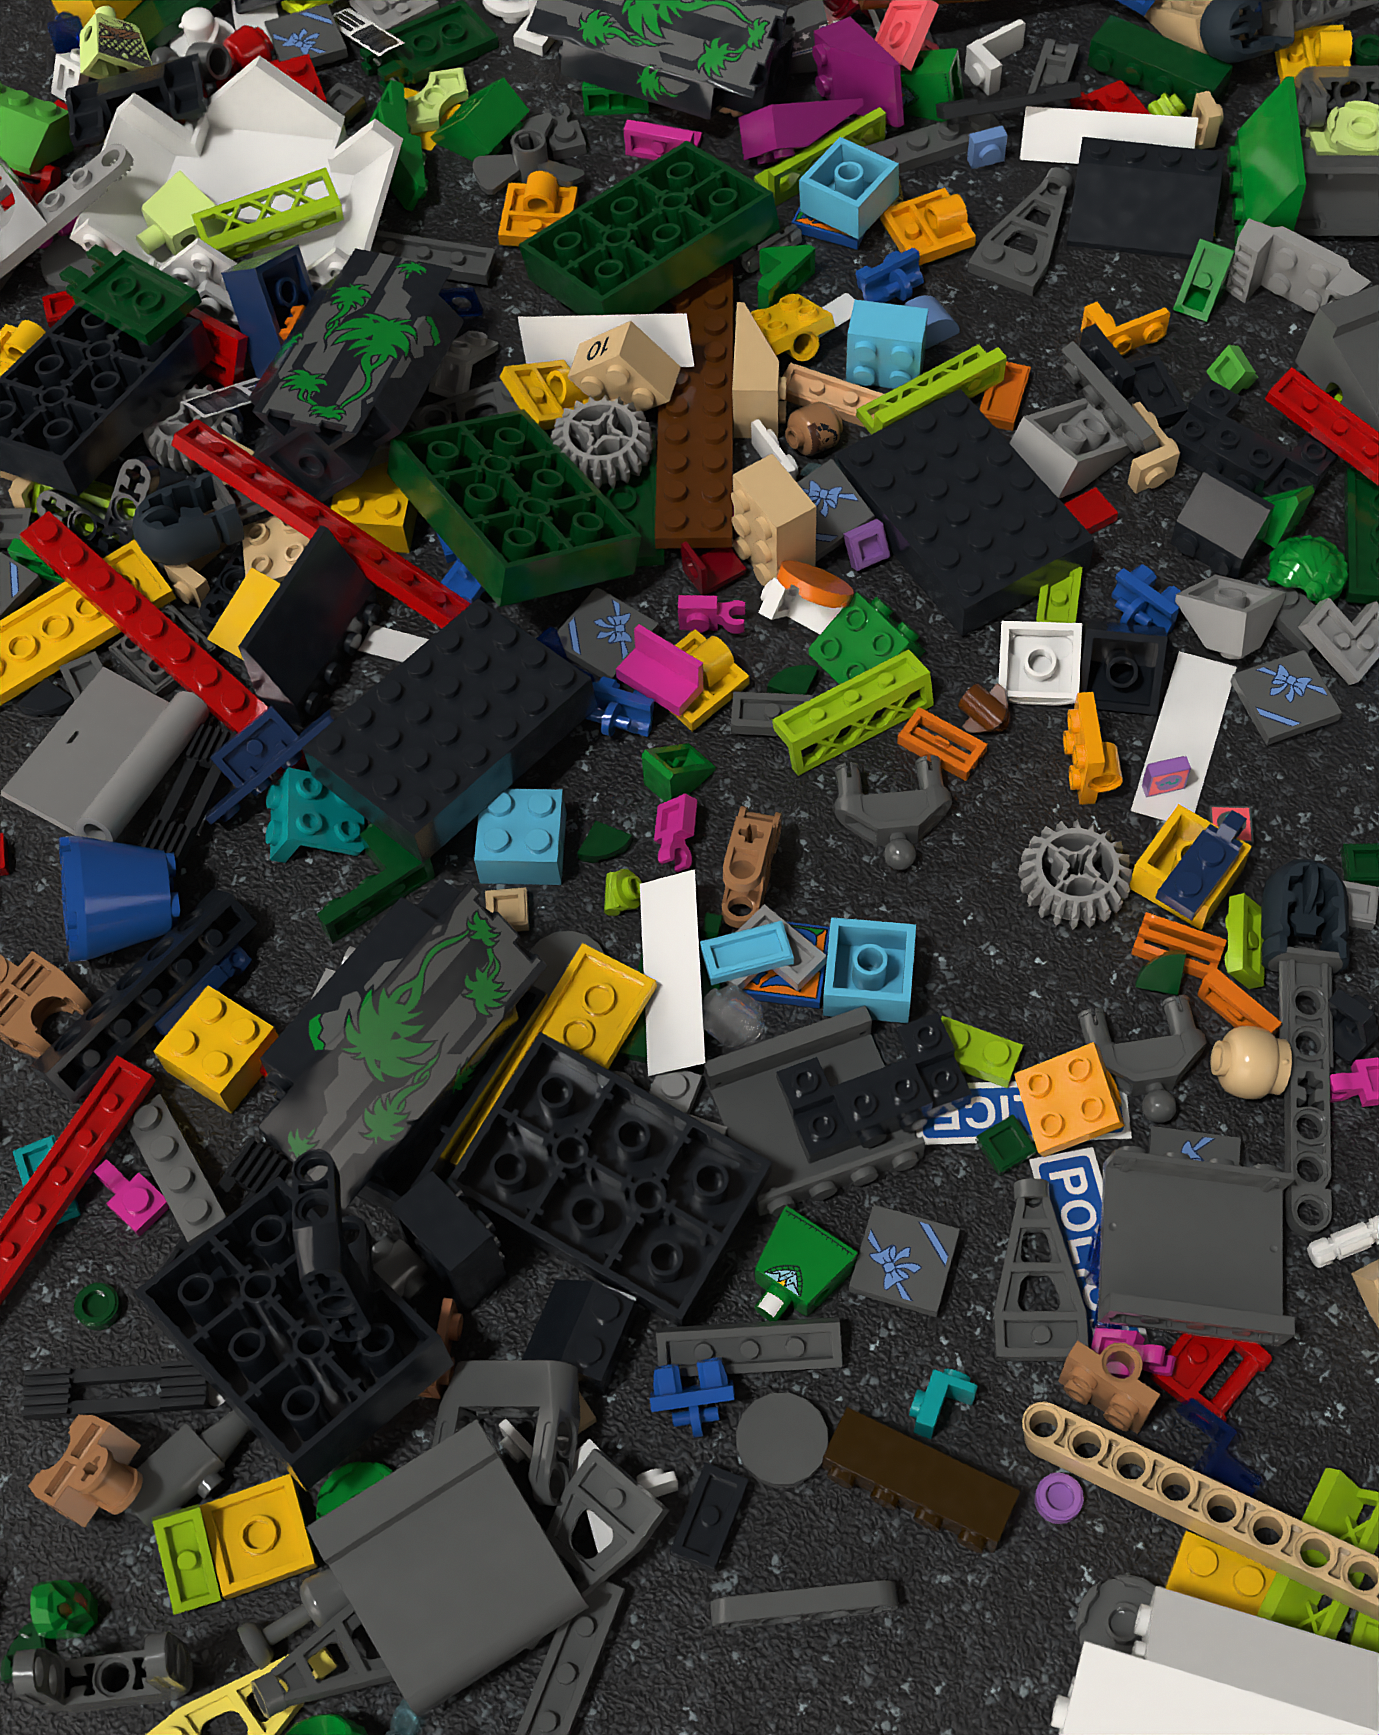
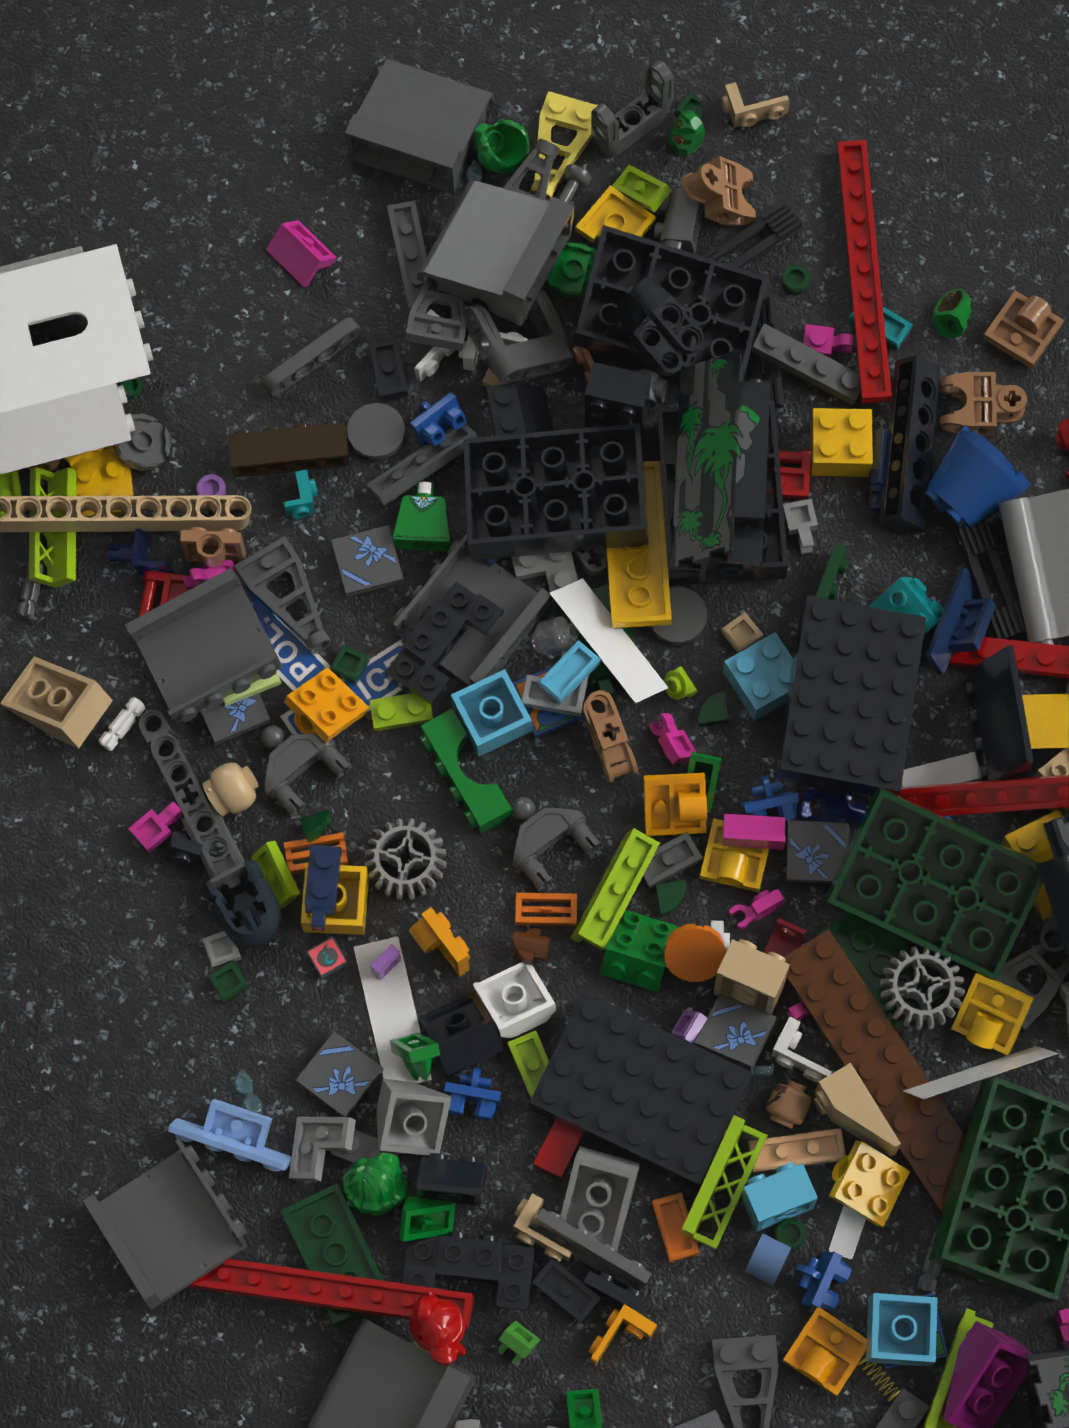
camera: 145 degrees right, 10 degrees up
tan brick [567,321,681,412] -> none
green slope [757,245,815,309] -> none
orange tile [1197,967,1282,1036] -> none
none -> green tile [389,1032,440,1081]
none -> red hair [409,1292,466,1366]
none -> green arch [419,709,512,834]
none -> light orange plate [644,773,707,836]

